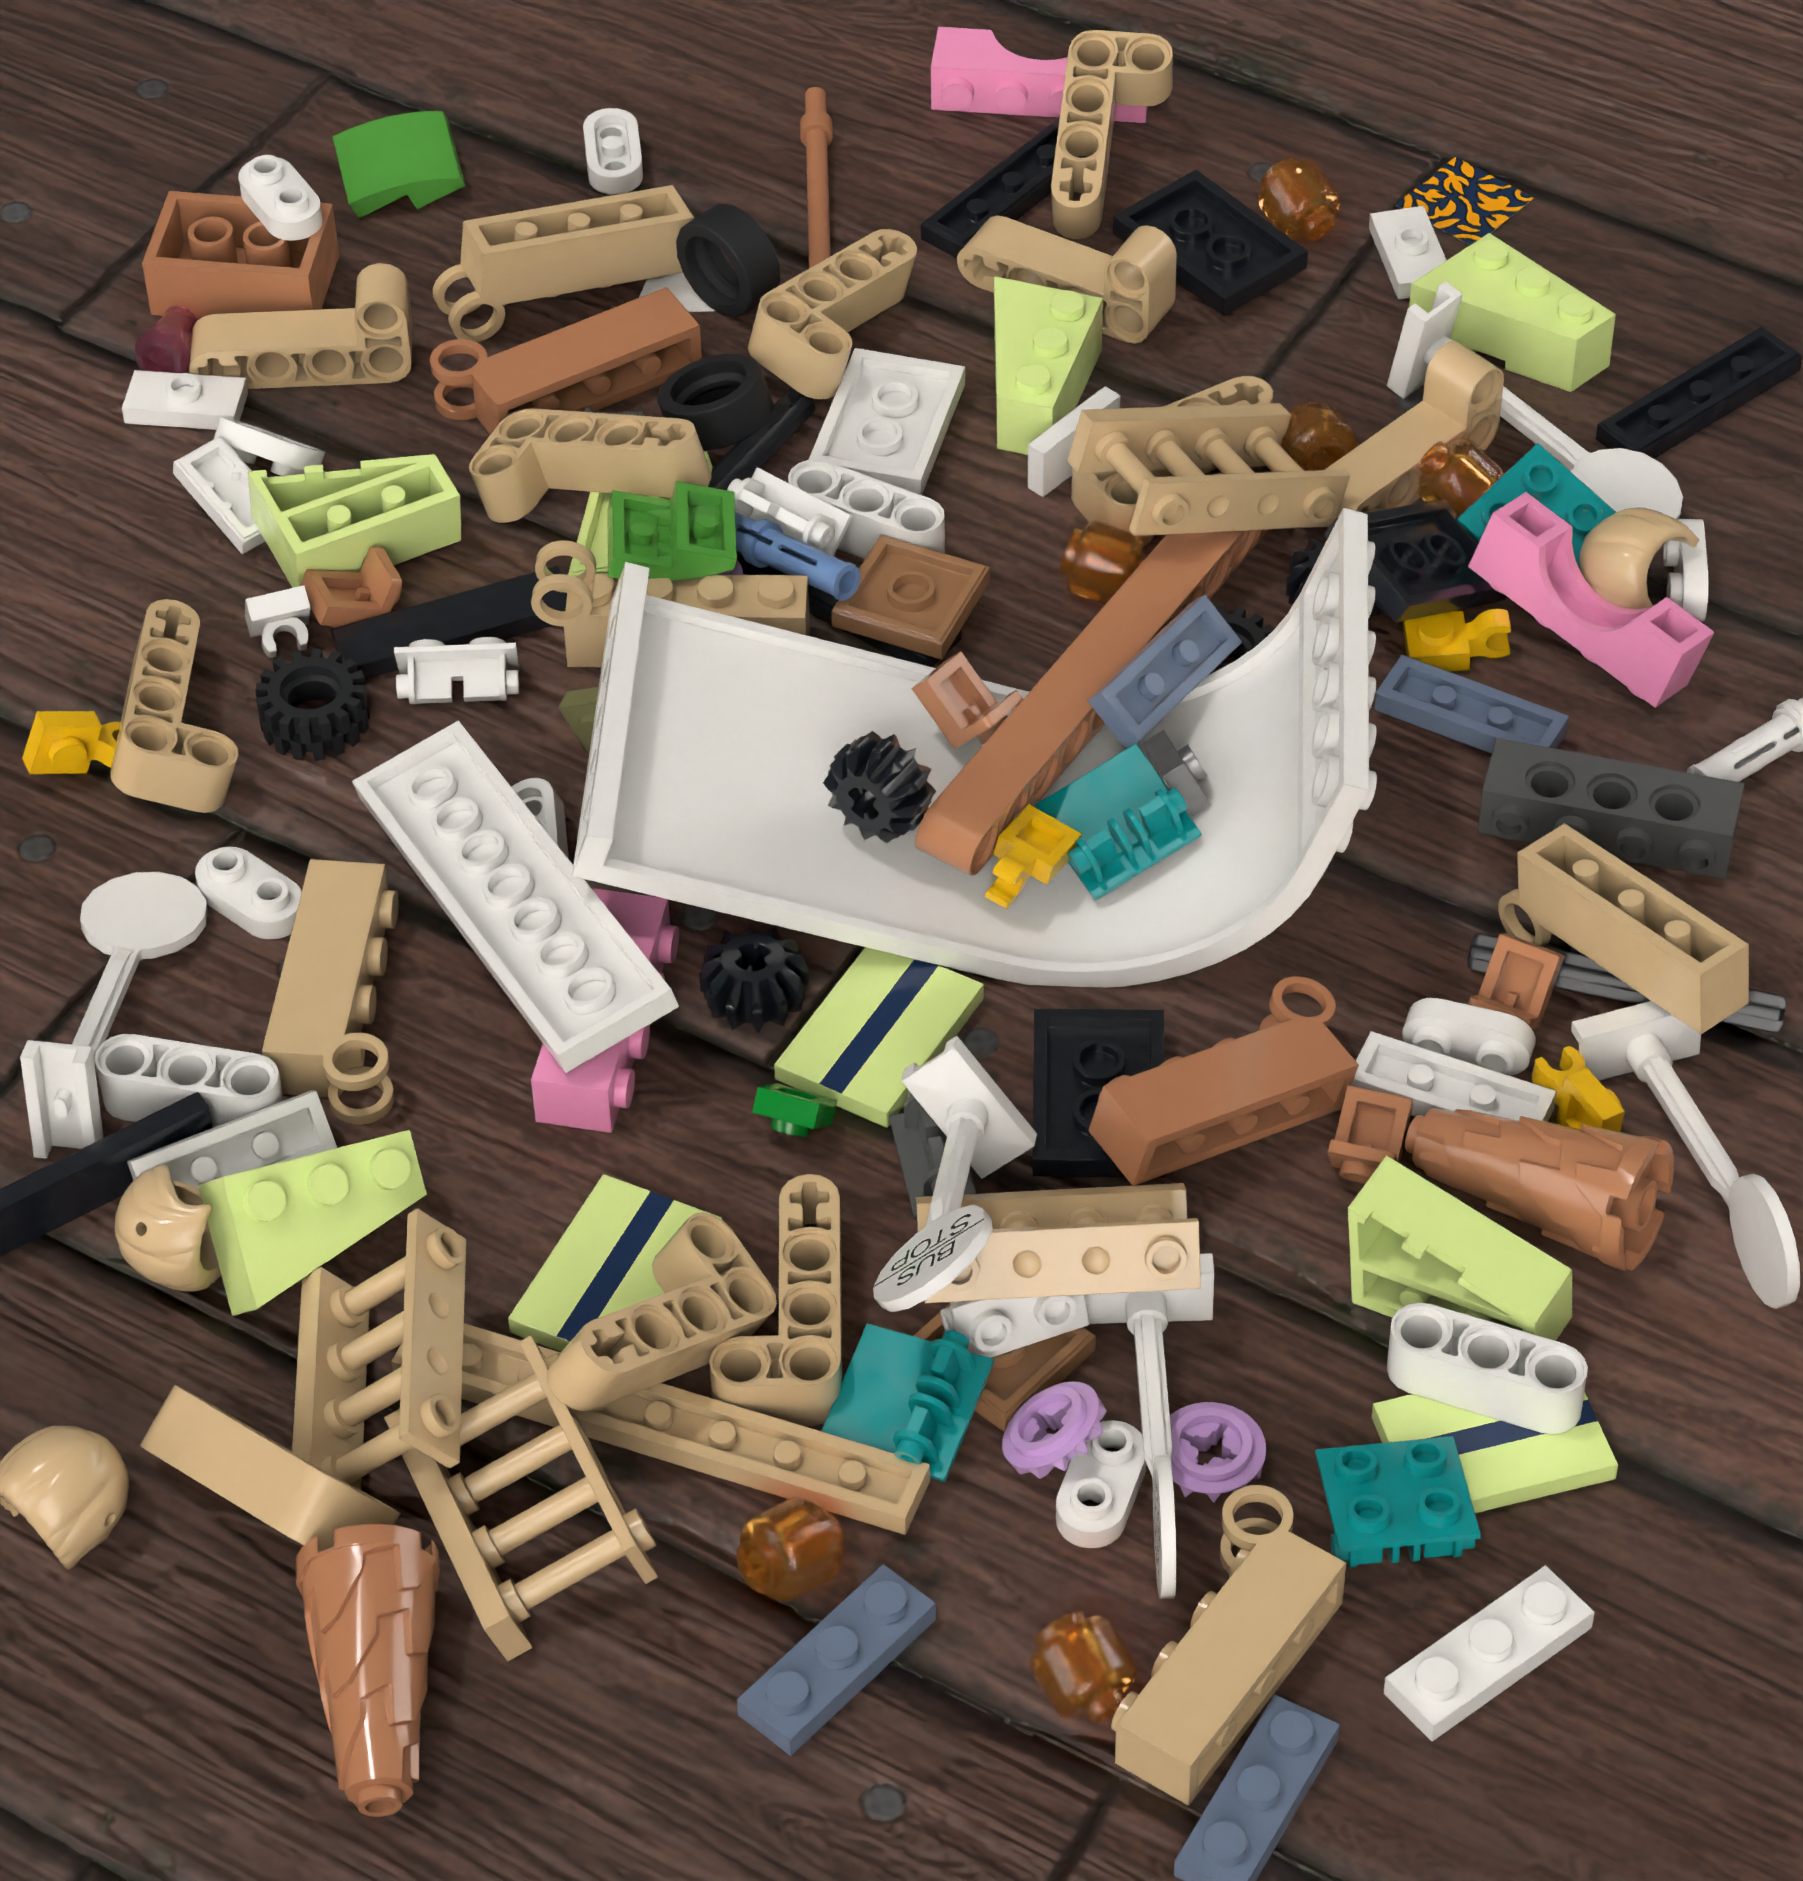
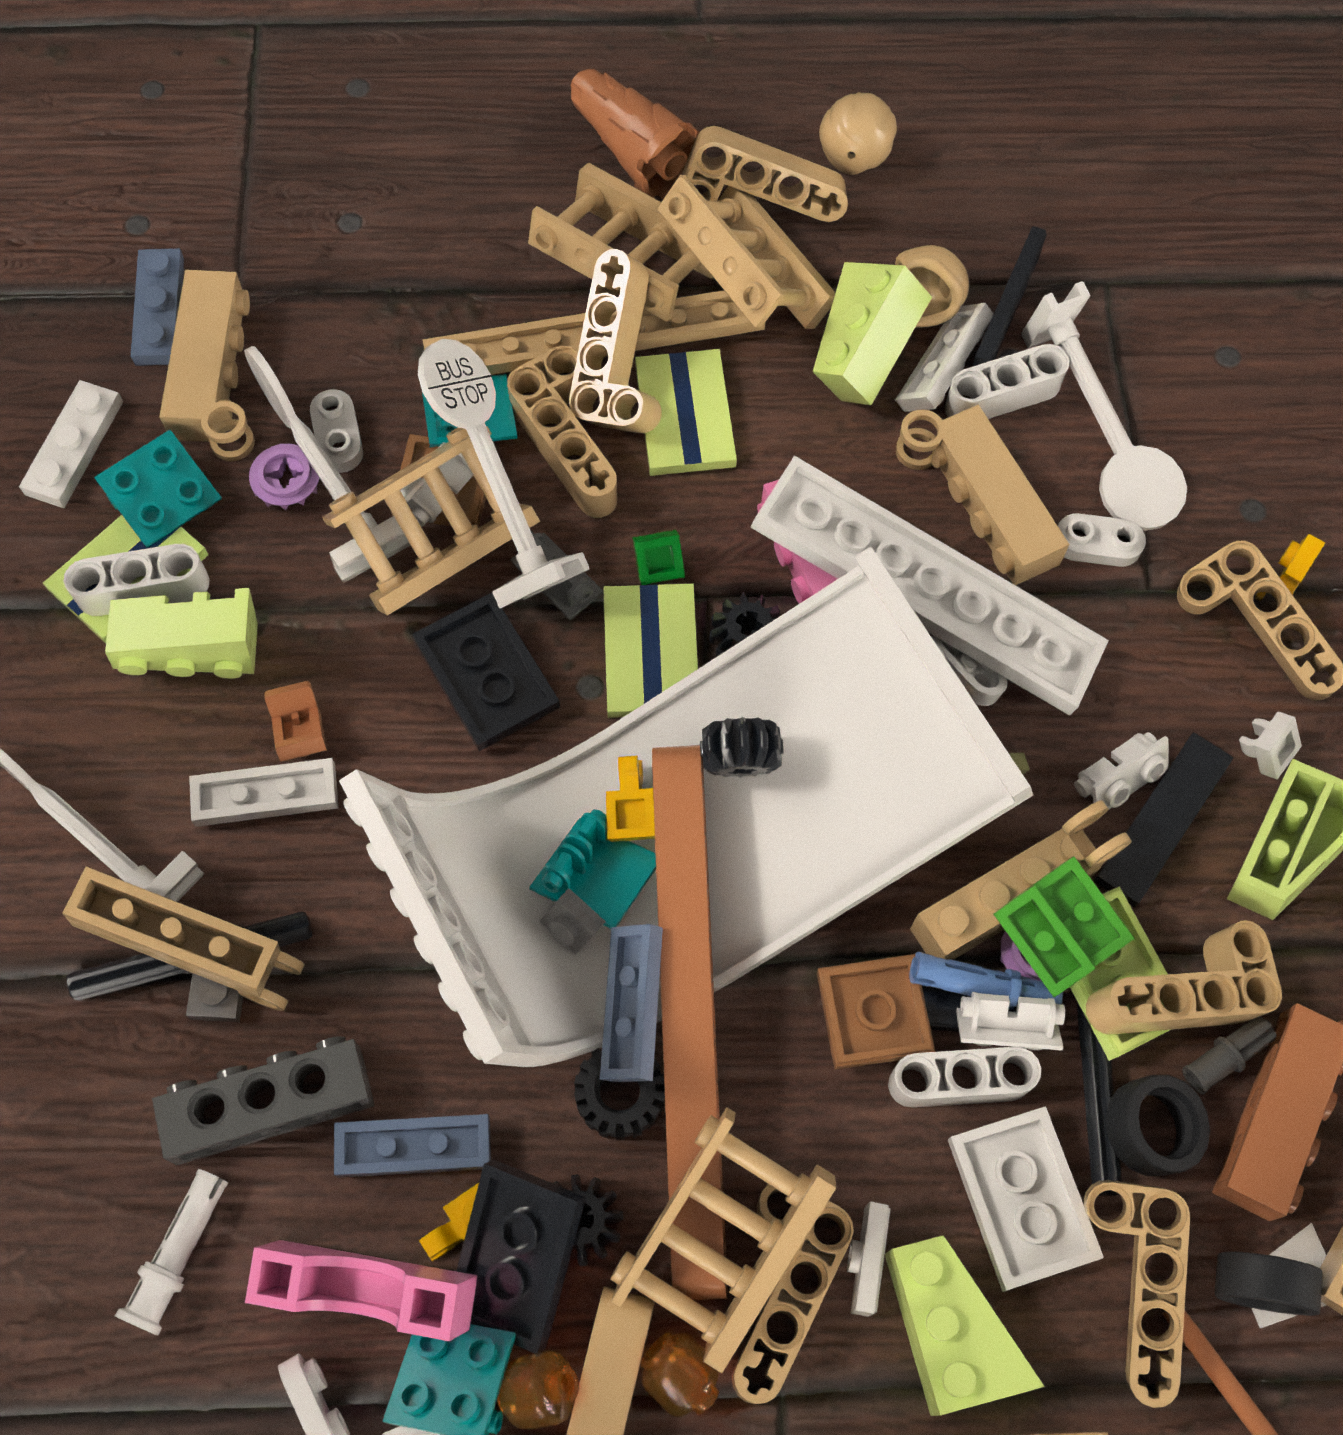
camera: 145 degrees right, 20 degrees up
black tyre [255,649,370,761] -> none
nougat bracket [300,546,402,628] -> none
clear orange head [736,1497,843,1602] -> none
sand blue plate [737,1564,936,1756] -> none
nougat bracket [911,651,1023,749] -> none
lavender gear [1002,1381,1107,1479] -> none
clear orange head [1030,1611,1137,1724] -> none
clear orange head [1058,520,1145,605] -> none
nougat hinge [1088,976,1359,1186] -> none
white plate [1402,998,1536,1076] -> none
nougat cone [1405,1108,1674,1272] -> none
nougat bracket [1468,933,1565,1030] -> none
yellow plate [1532,1046,1625,1132] -> none
tan piece [1579,507,1700,609] -> none

